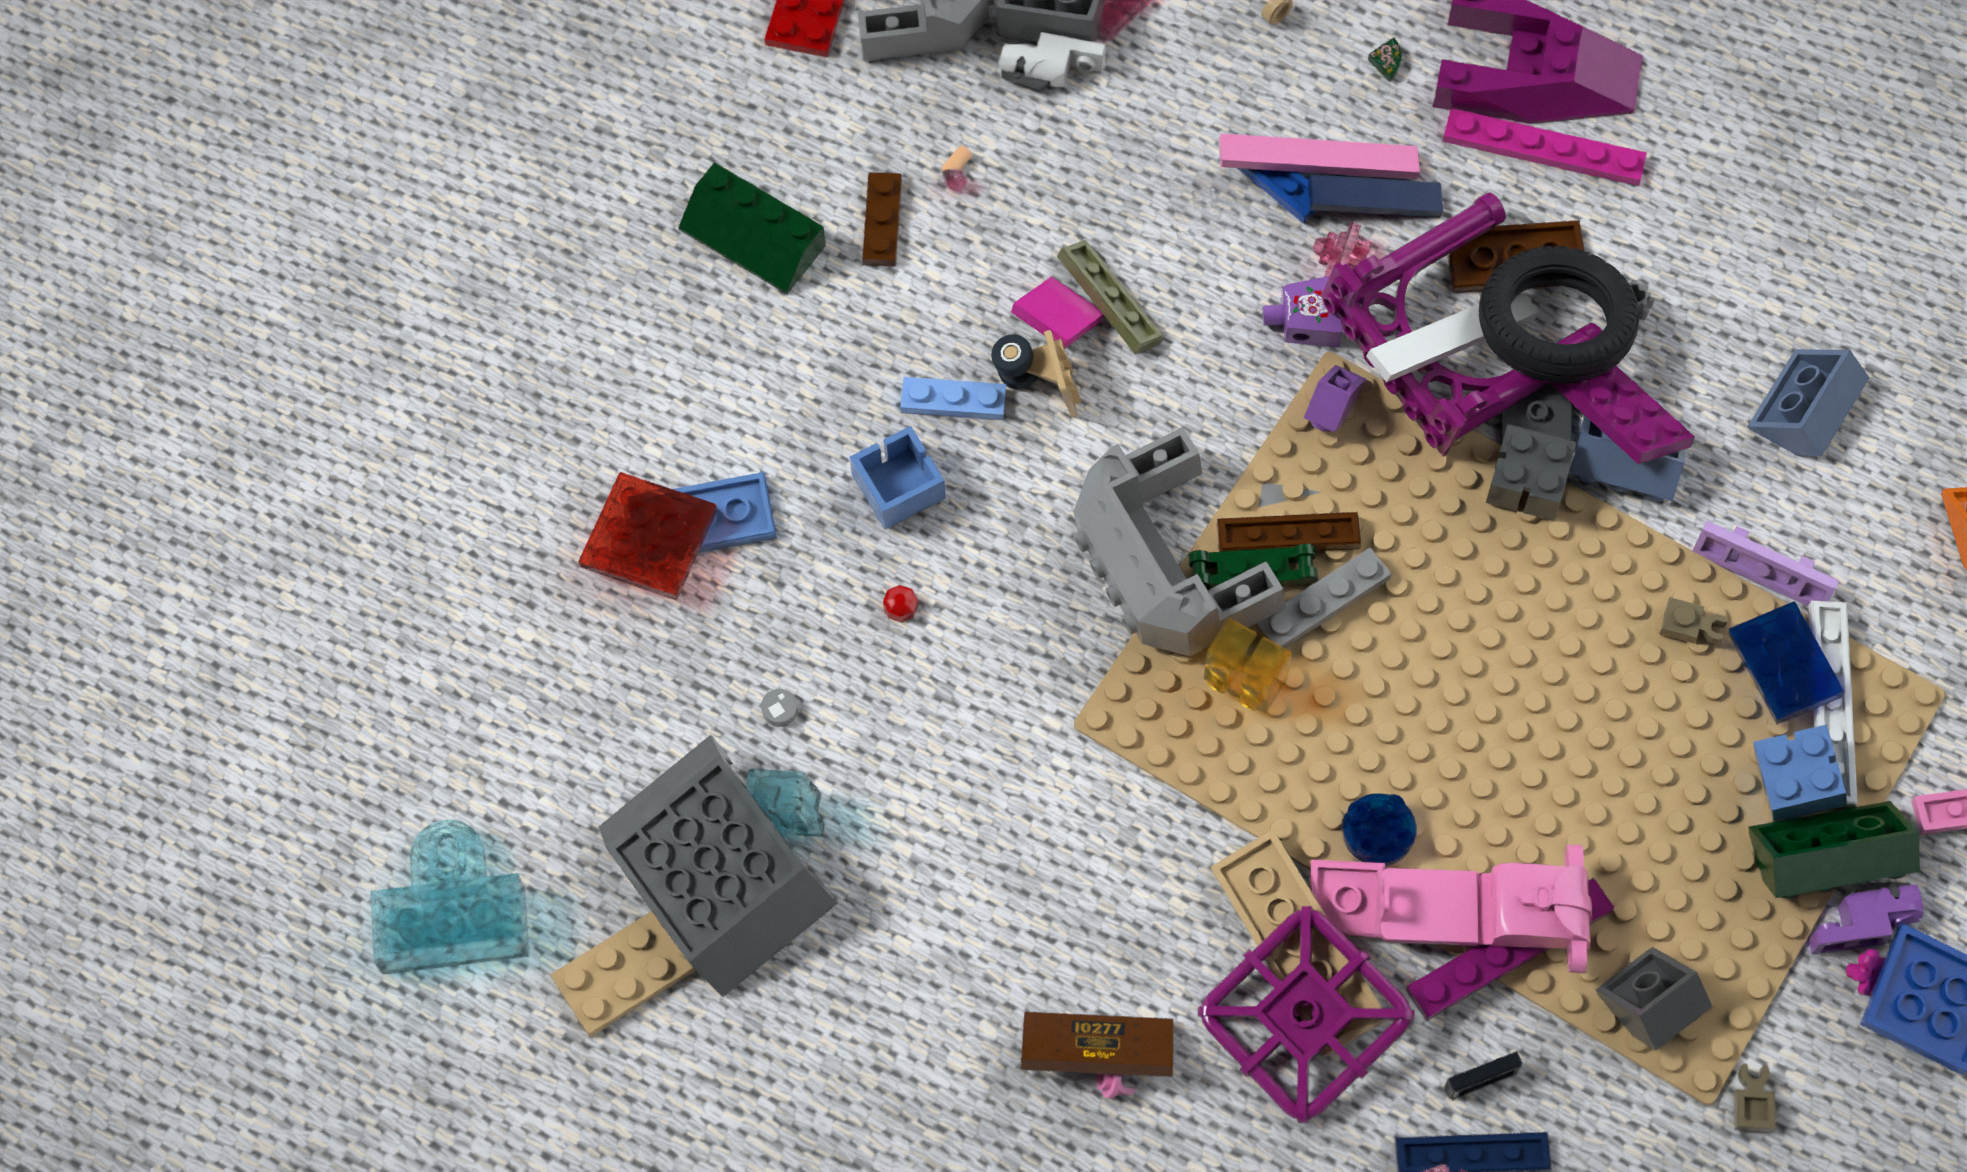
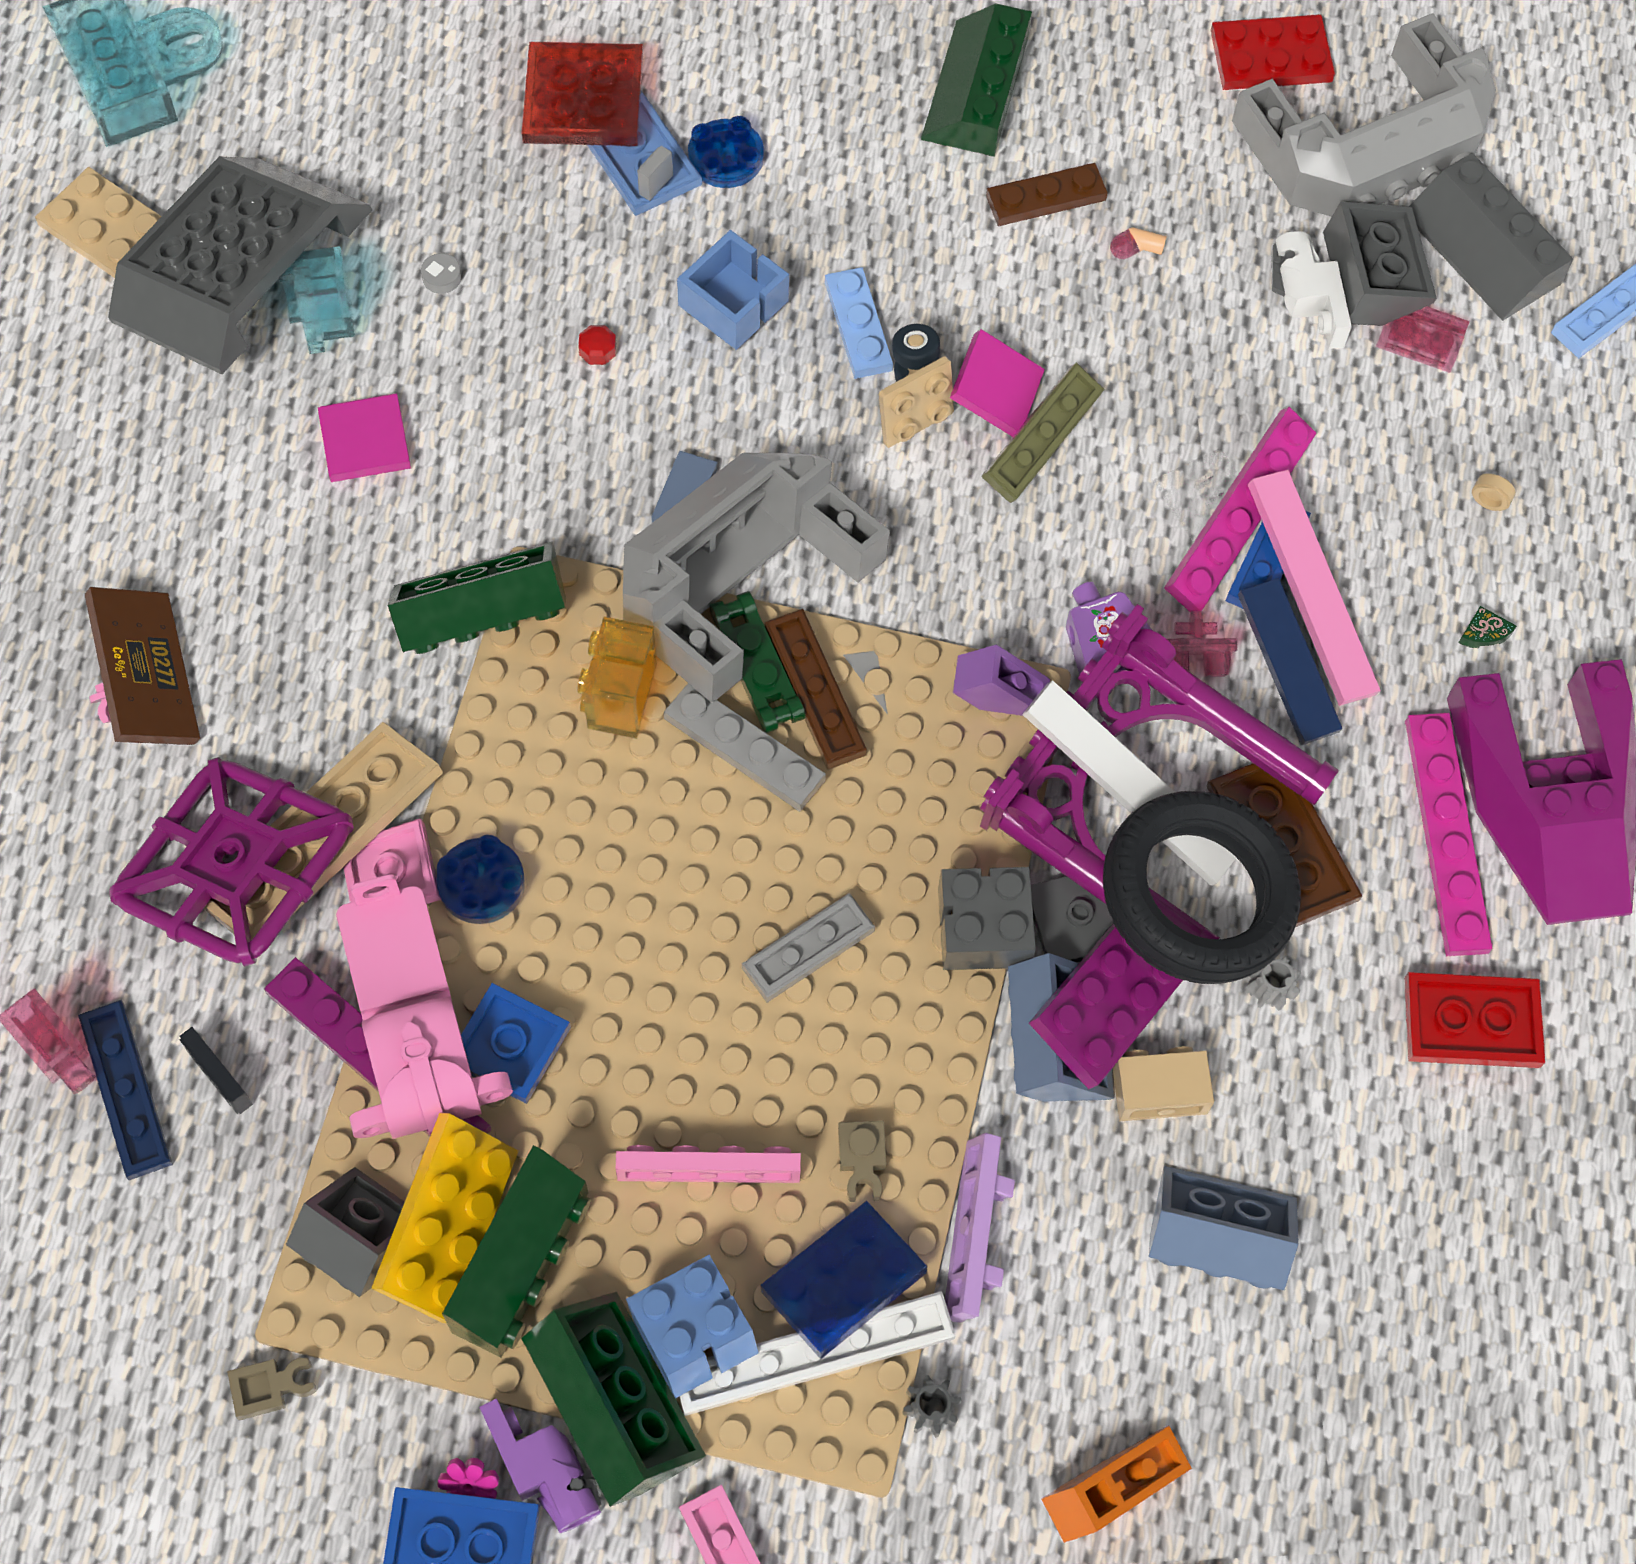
camera: 65 degrees right, 0 degrees up
none -> dark pink tile [318,393,411,482]
none -> yellow plate [371,1113,518,1323]
none -> dark green slope [387,542,566,654]
none -> dark green slope [442,1145,591,1358]
none -> blue plate [461,983,571,1104]
none -> bright pink plate [616,1145,801,1183]
none -> light grey tile [637,146,673,201]
none -> sand blue tile [651,450,717,523]
none -> clear blue tile [688,116,764,188]
none -> light grey tile [742,893,875,1003]
none -> dark grey gear [902,1375,962,1438]
none -> tan brick [1112,1046,1214,1121]
none -> dark pink plate [1164,407,1316,614]
none -> red plate [1404,972,1545,1068]

